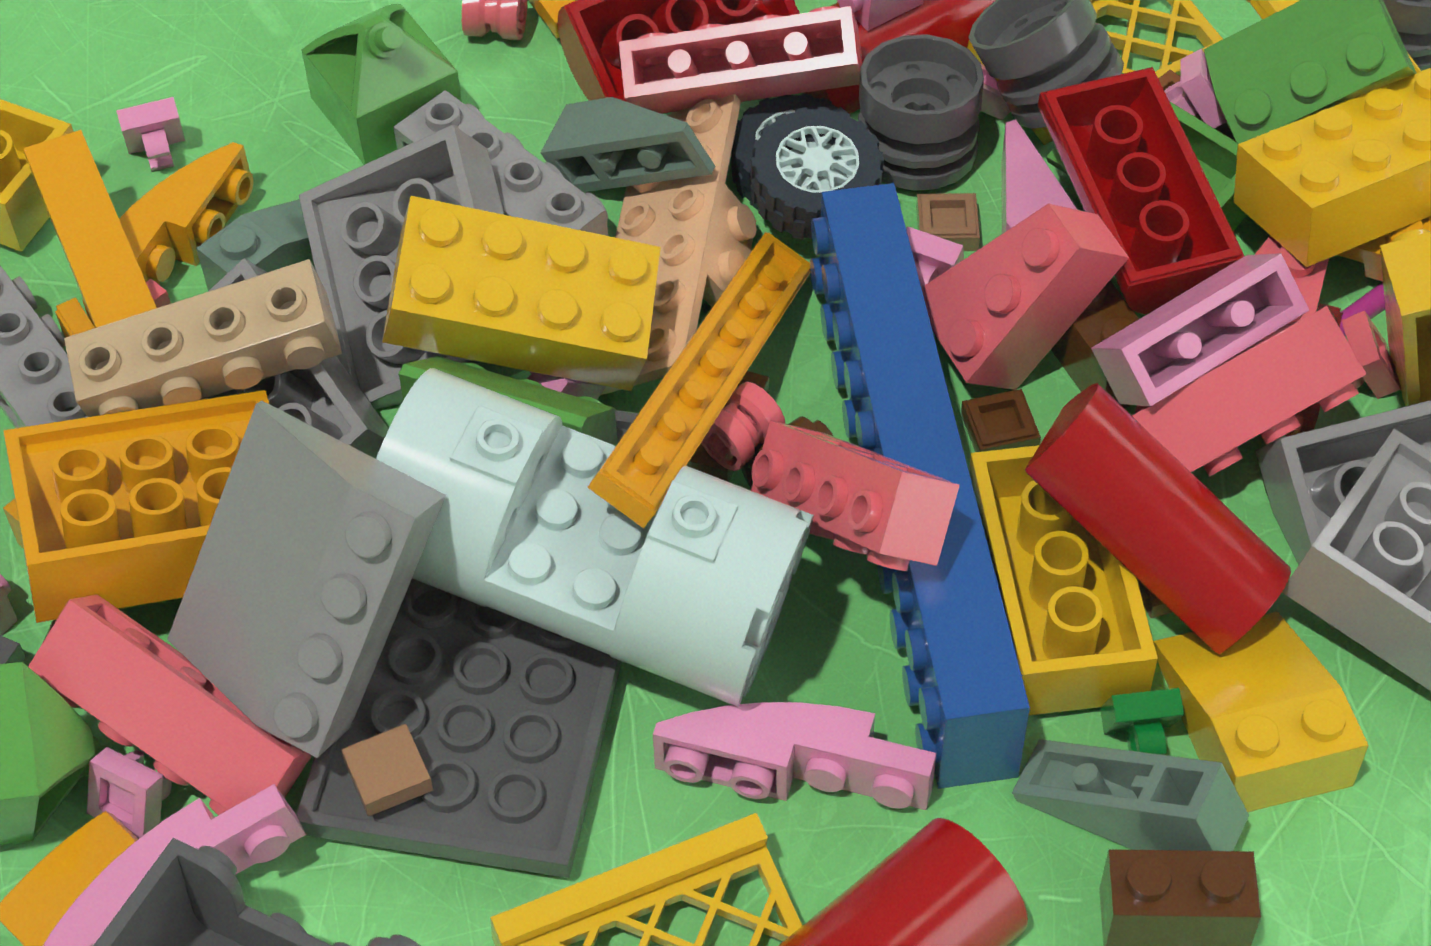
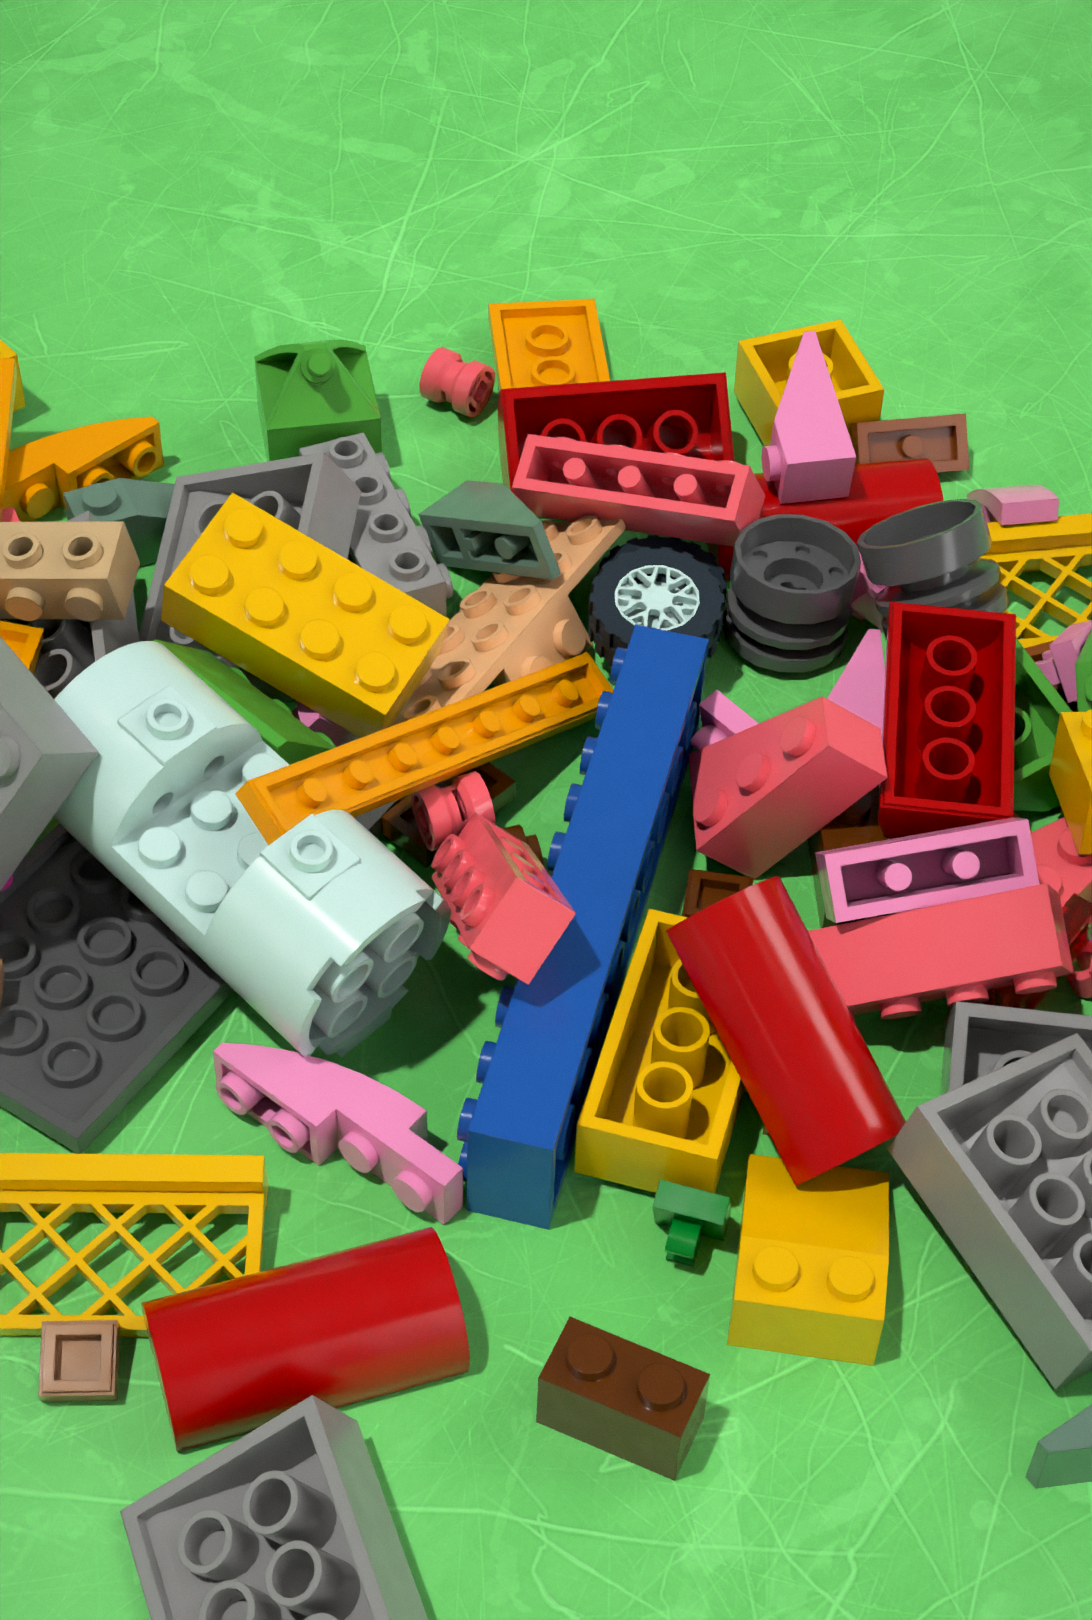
camera: 20 degrees right, 5 degrees down
bright pink tile [116,97,185,171] -> none
medium nougat tile [916,193,980,251] -> none
sand green slope [1012,739,1249,851] -> none

